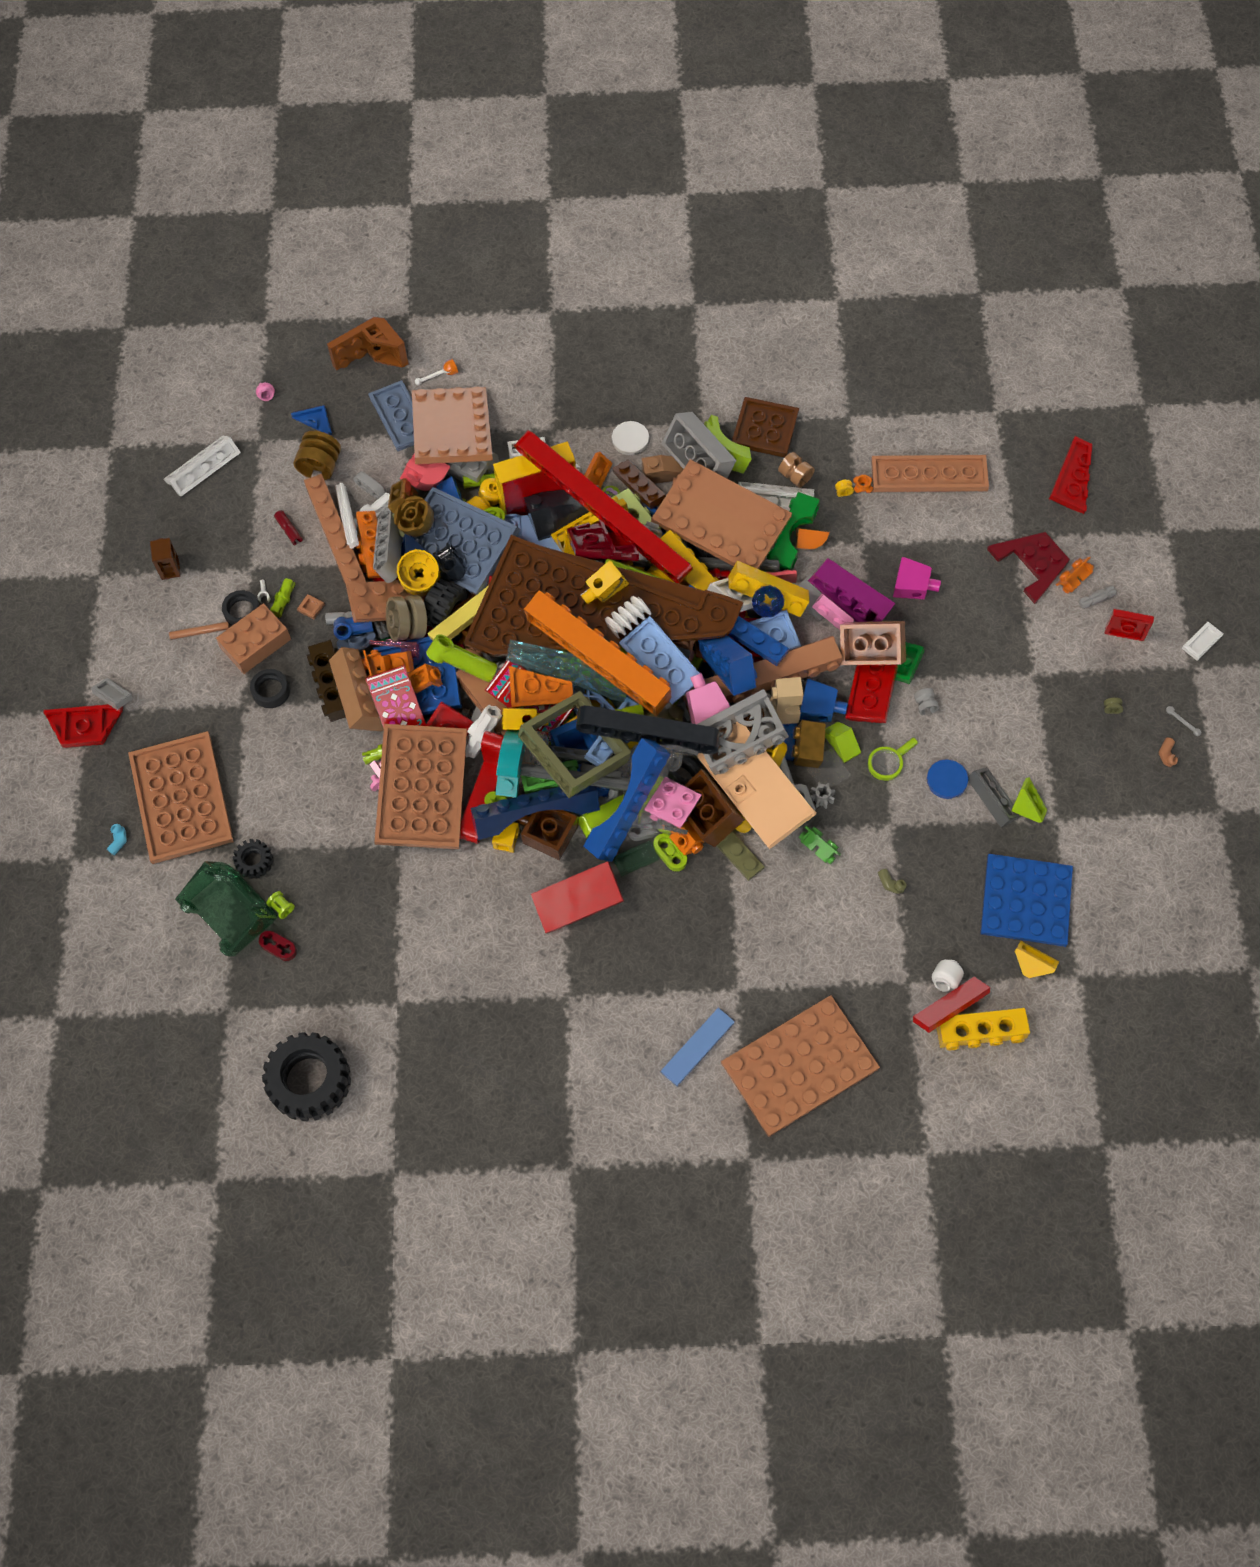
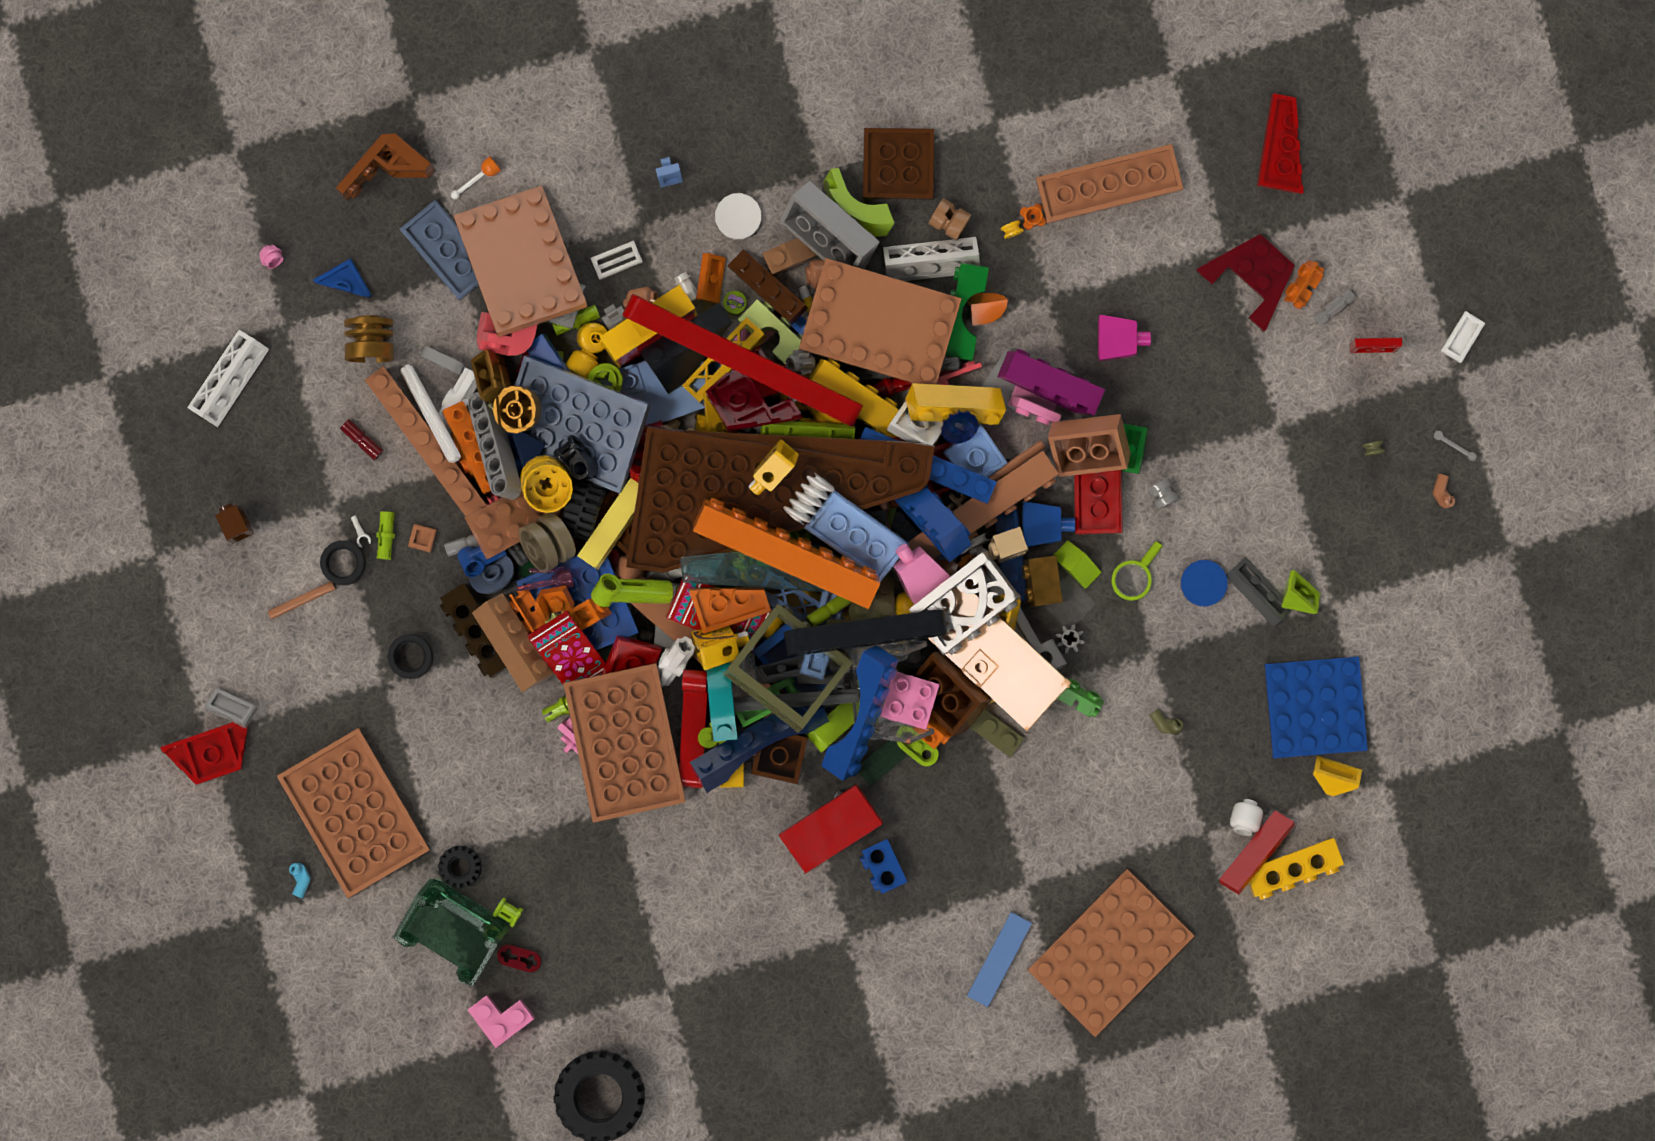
camera: 15 degrees left, 20 degrees up
nougat brick [216,603,291,674] -> none
none -> bright pink brick [468,995,535,1048]
none -> medium blue tile [656,157,683,188]
none -> blue brick [859,839,907,894]

